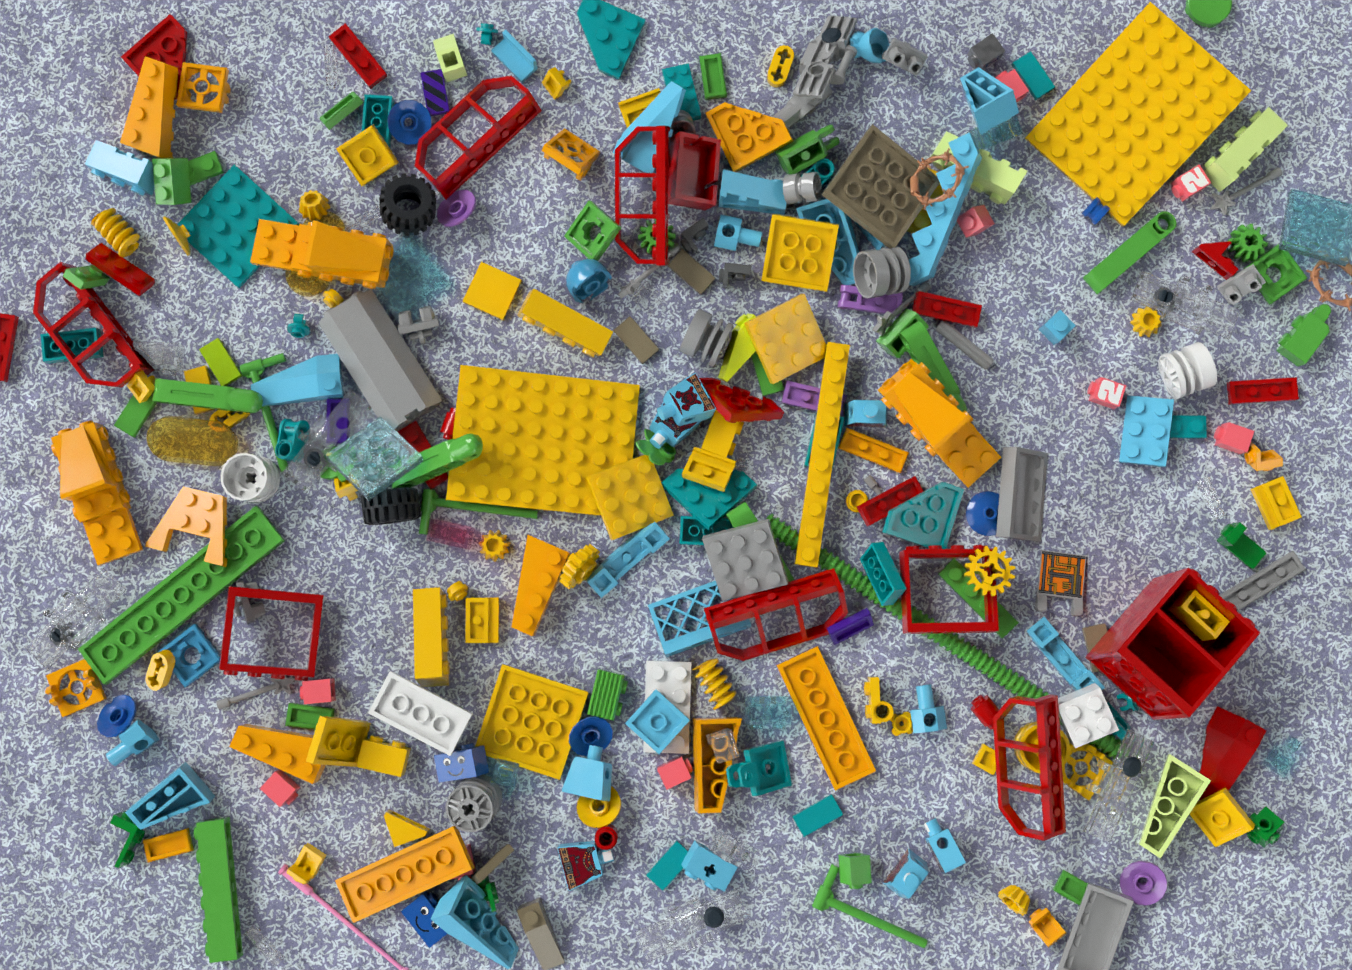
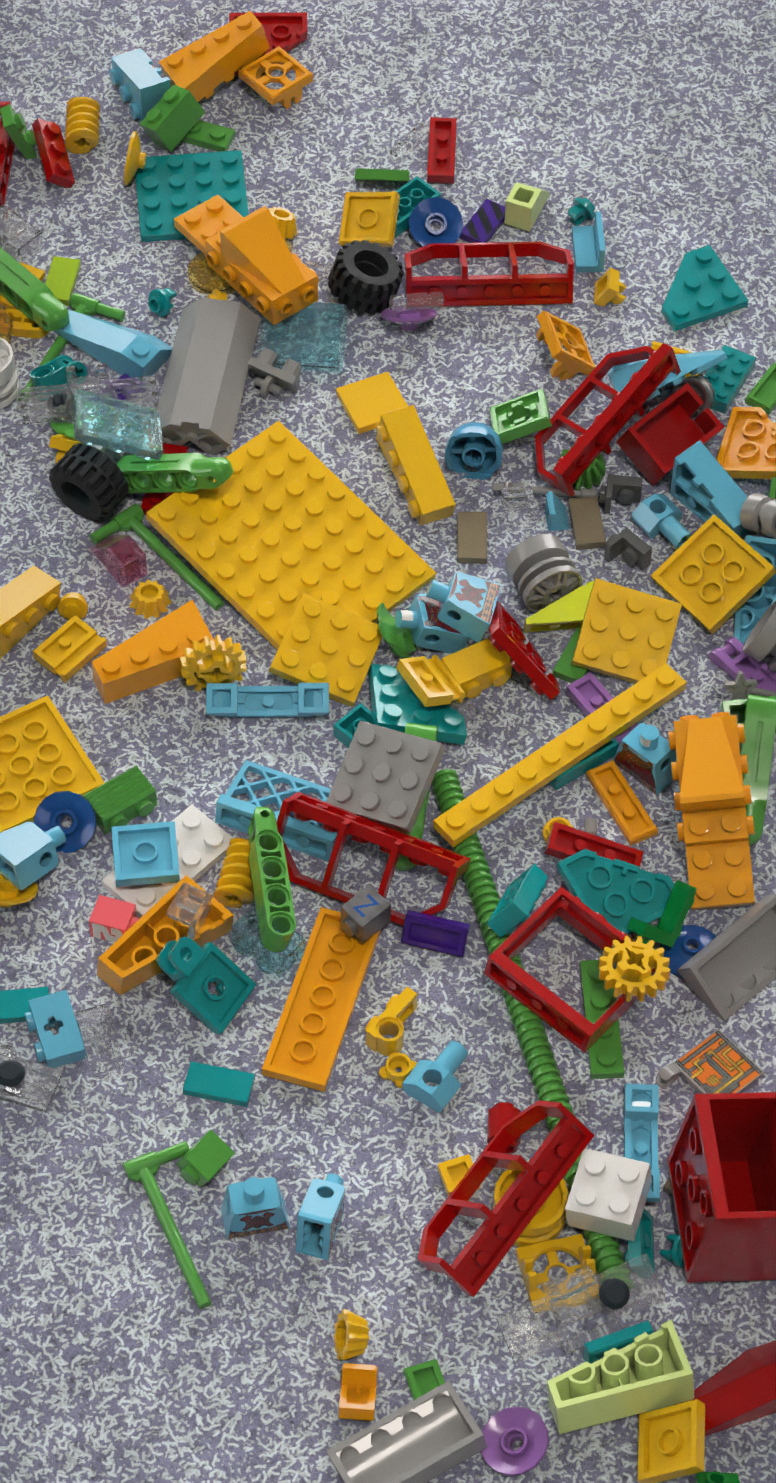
camera: 40 degrees right, 30 degrees down
none -> bright green piece [248,807,296,952]
none -> flat silver brick [340,885,391,944]
none -> clear axle [389,292,444,312]
none -> medium azure slope [545,491,570,531]
none -> teal tile [583,1320,653,1364]
none -> green bracket [627,880,696,948]

